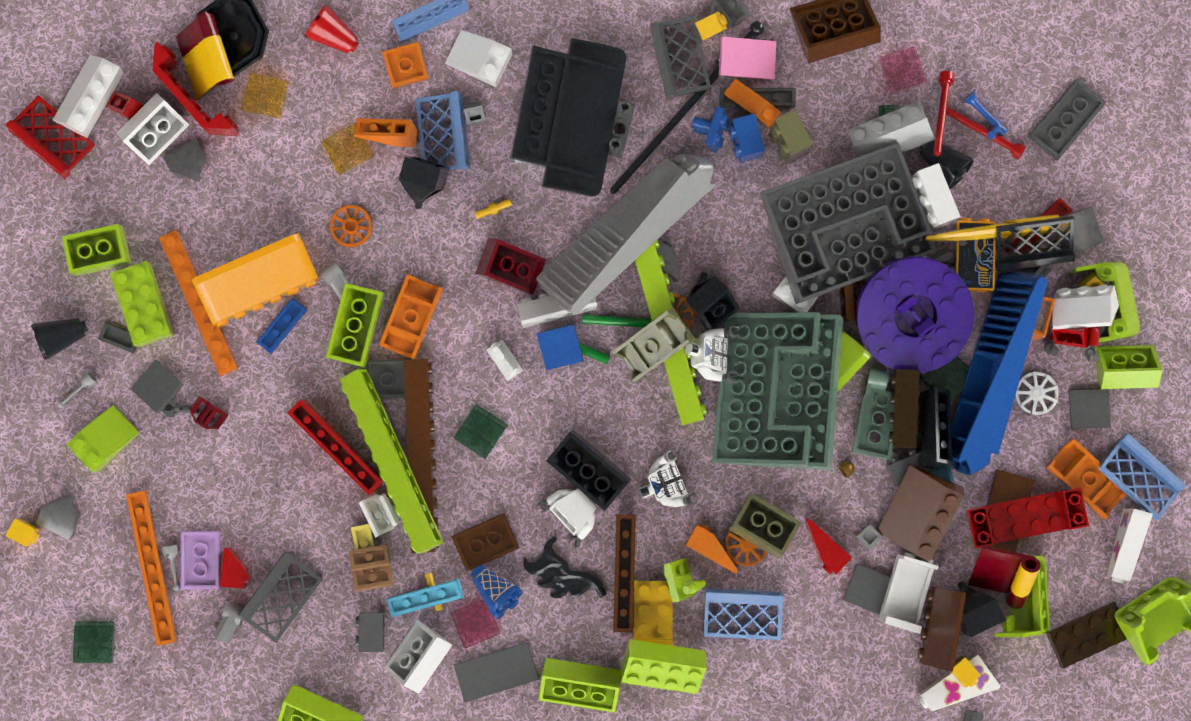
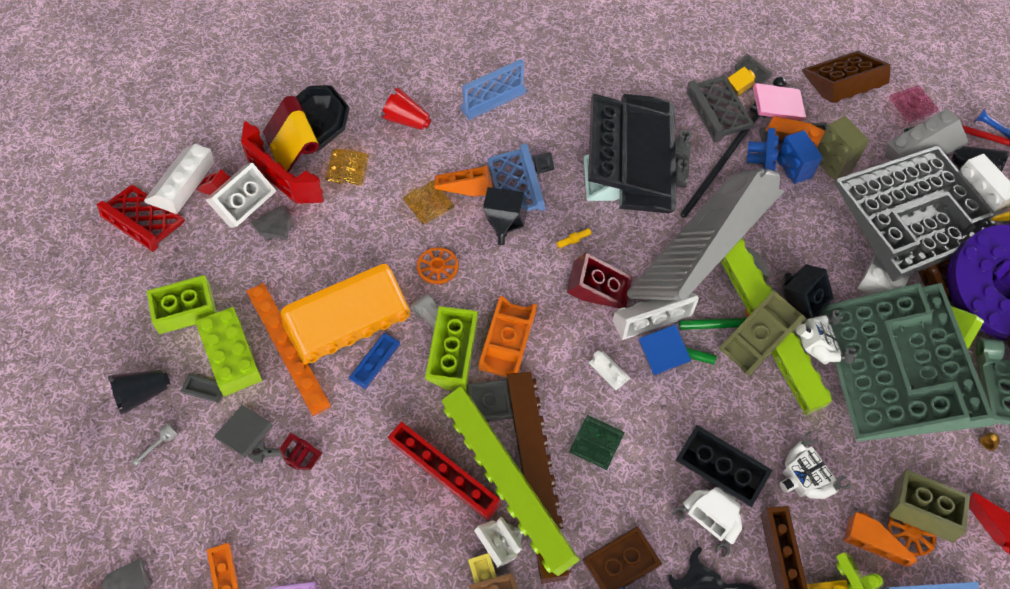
camera: 10 degrees left, 25 degrees down
lime slope [66,405,140,473] -> none
orange plate [382,42,429,89] -> none
white slope [445,30,512,87] -> none
red piece [933,71,955,156] -> none

